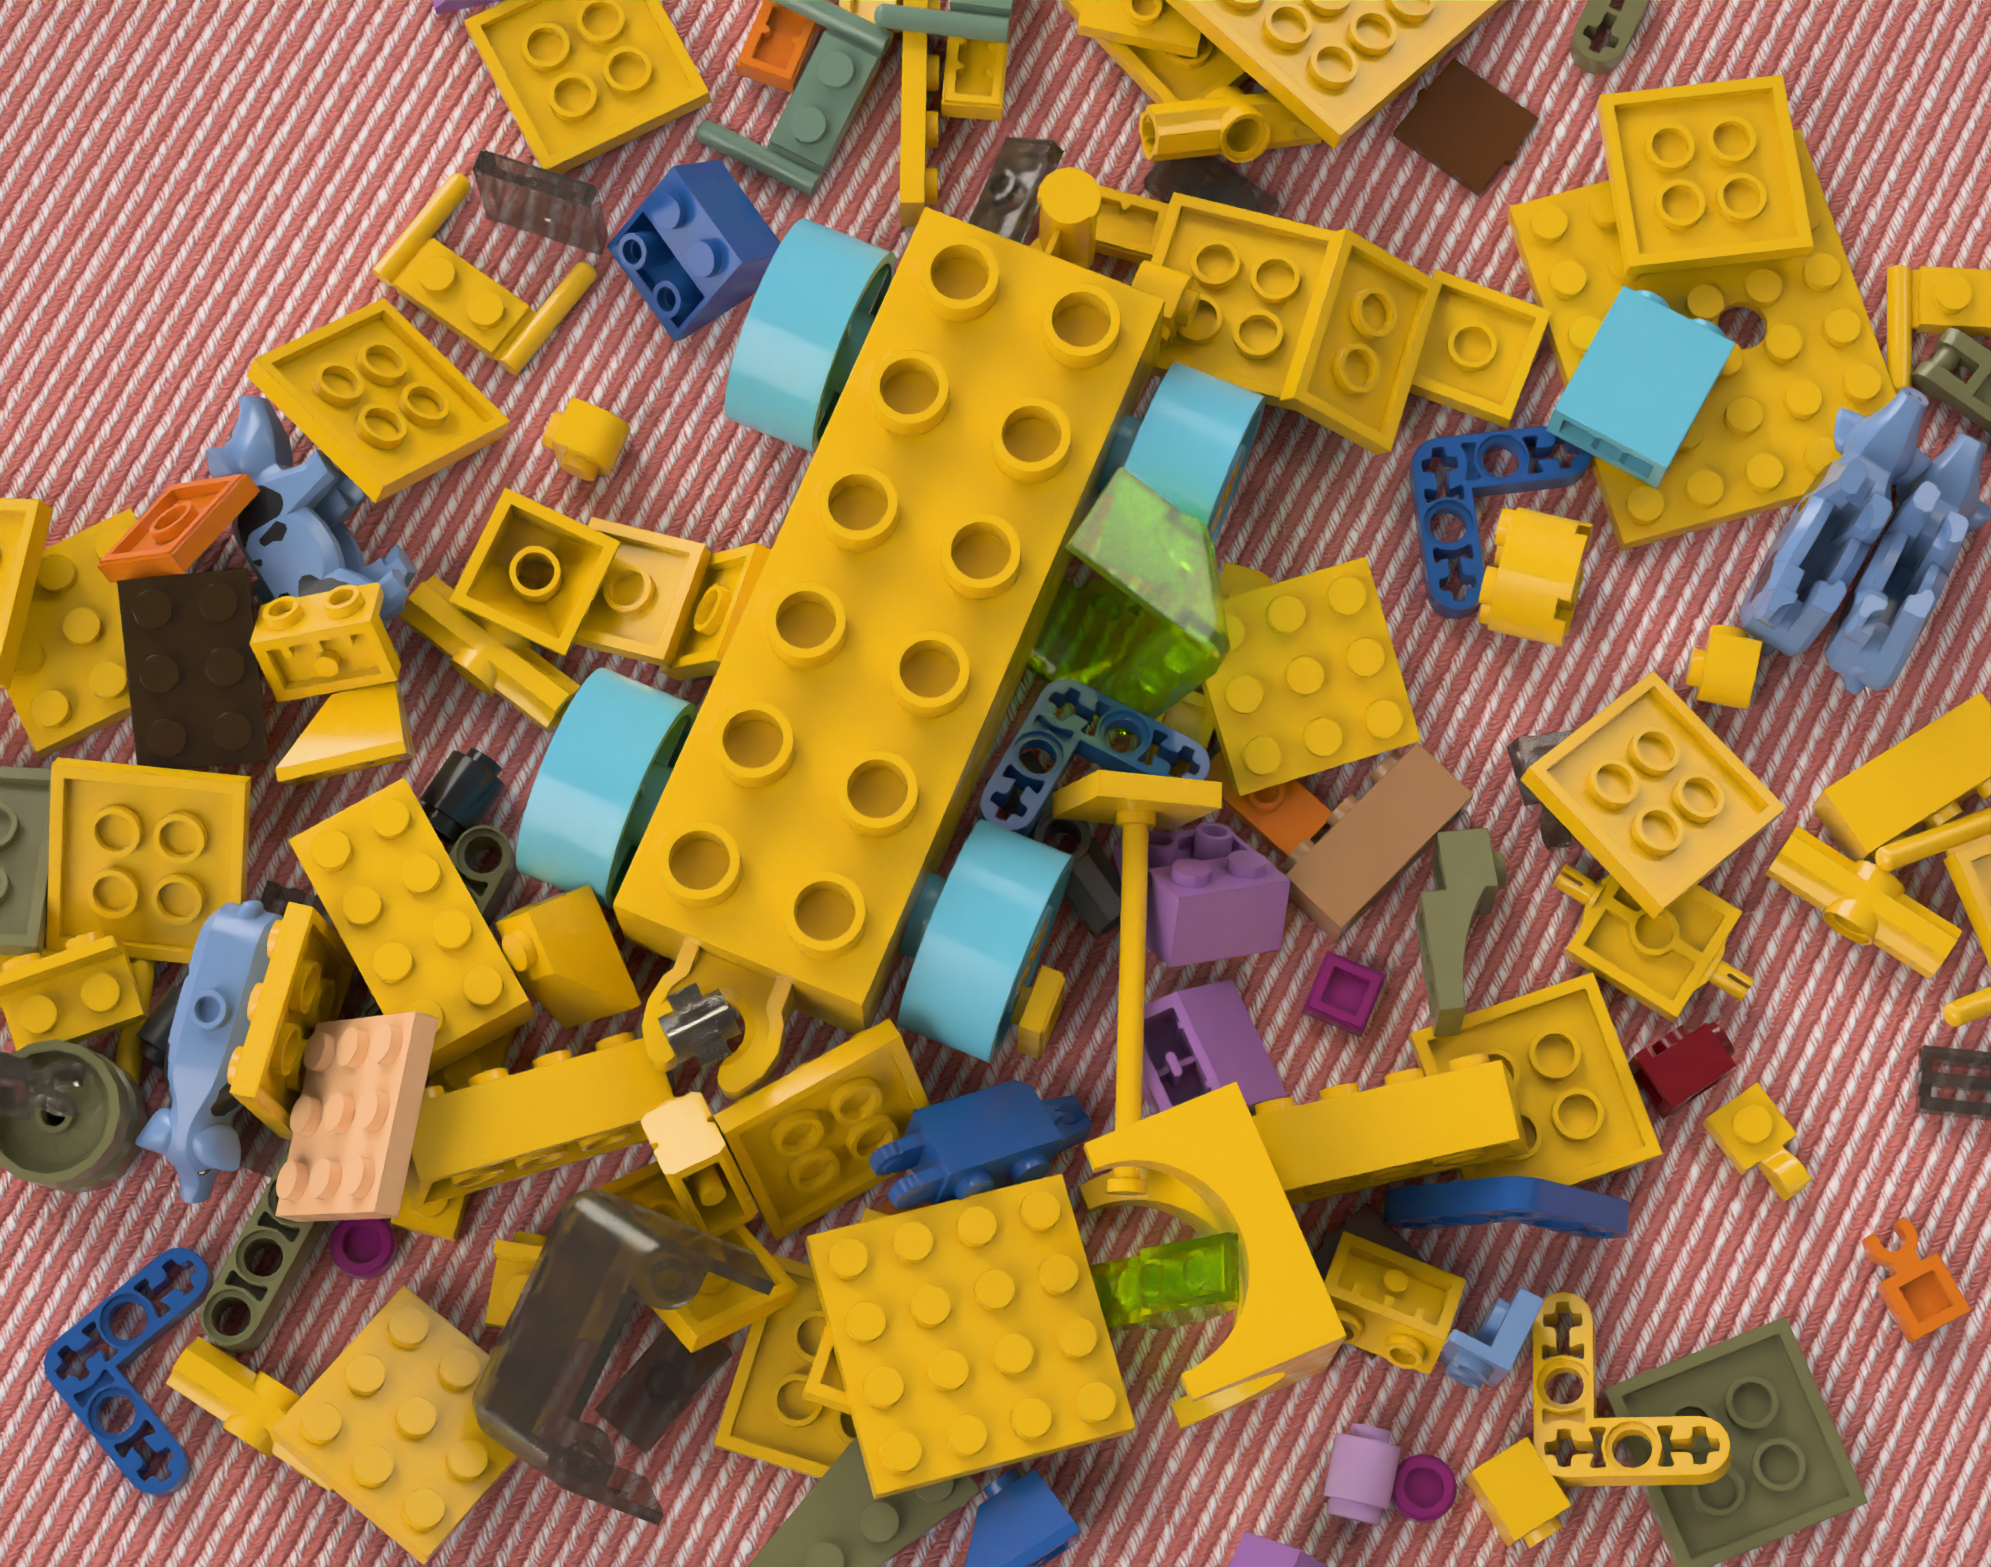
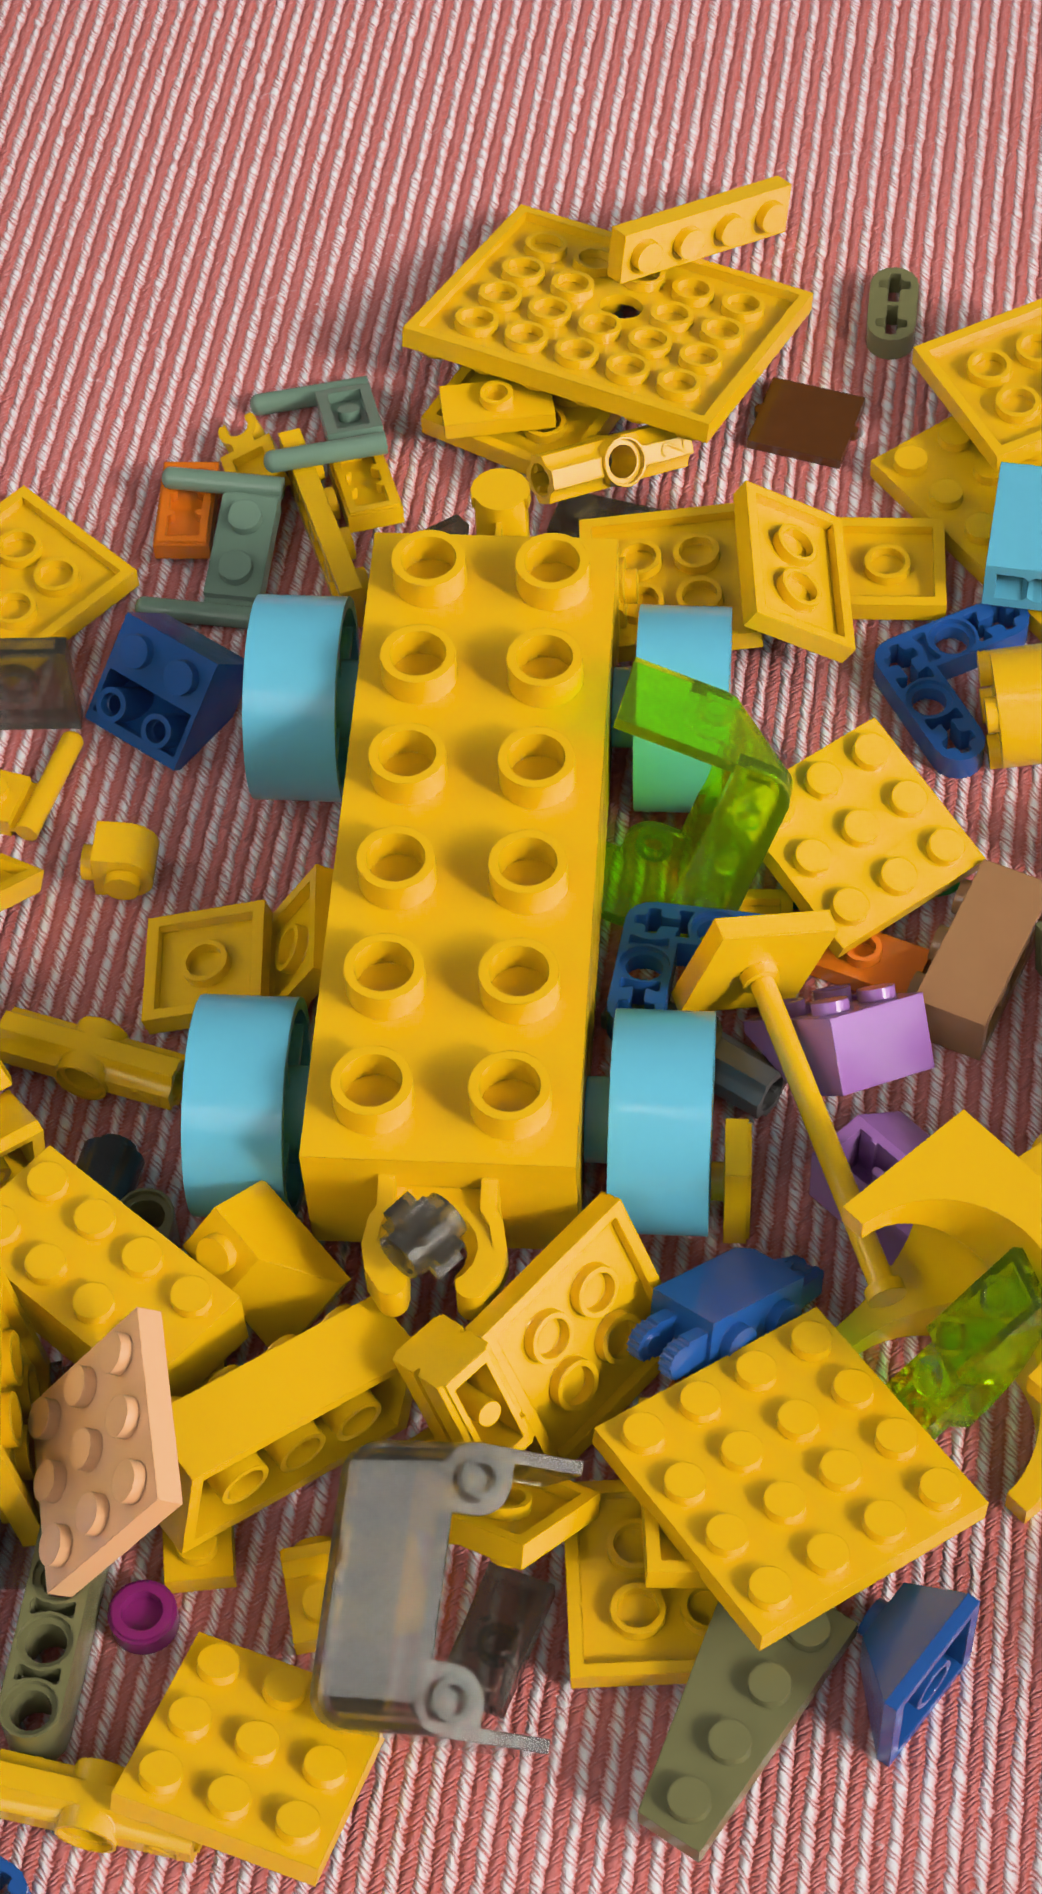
camera: 15 degrees left, 20 degrees down
yellow slope [449,487,621,657] -> none
magenta tile [1302,950,1387,1038] -> none

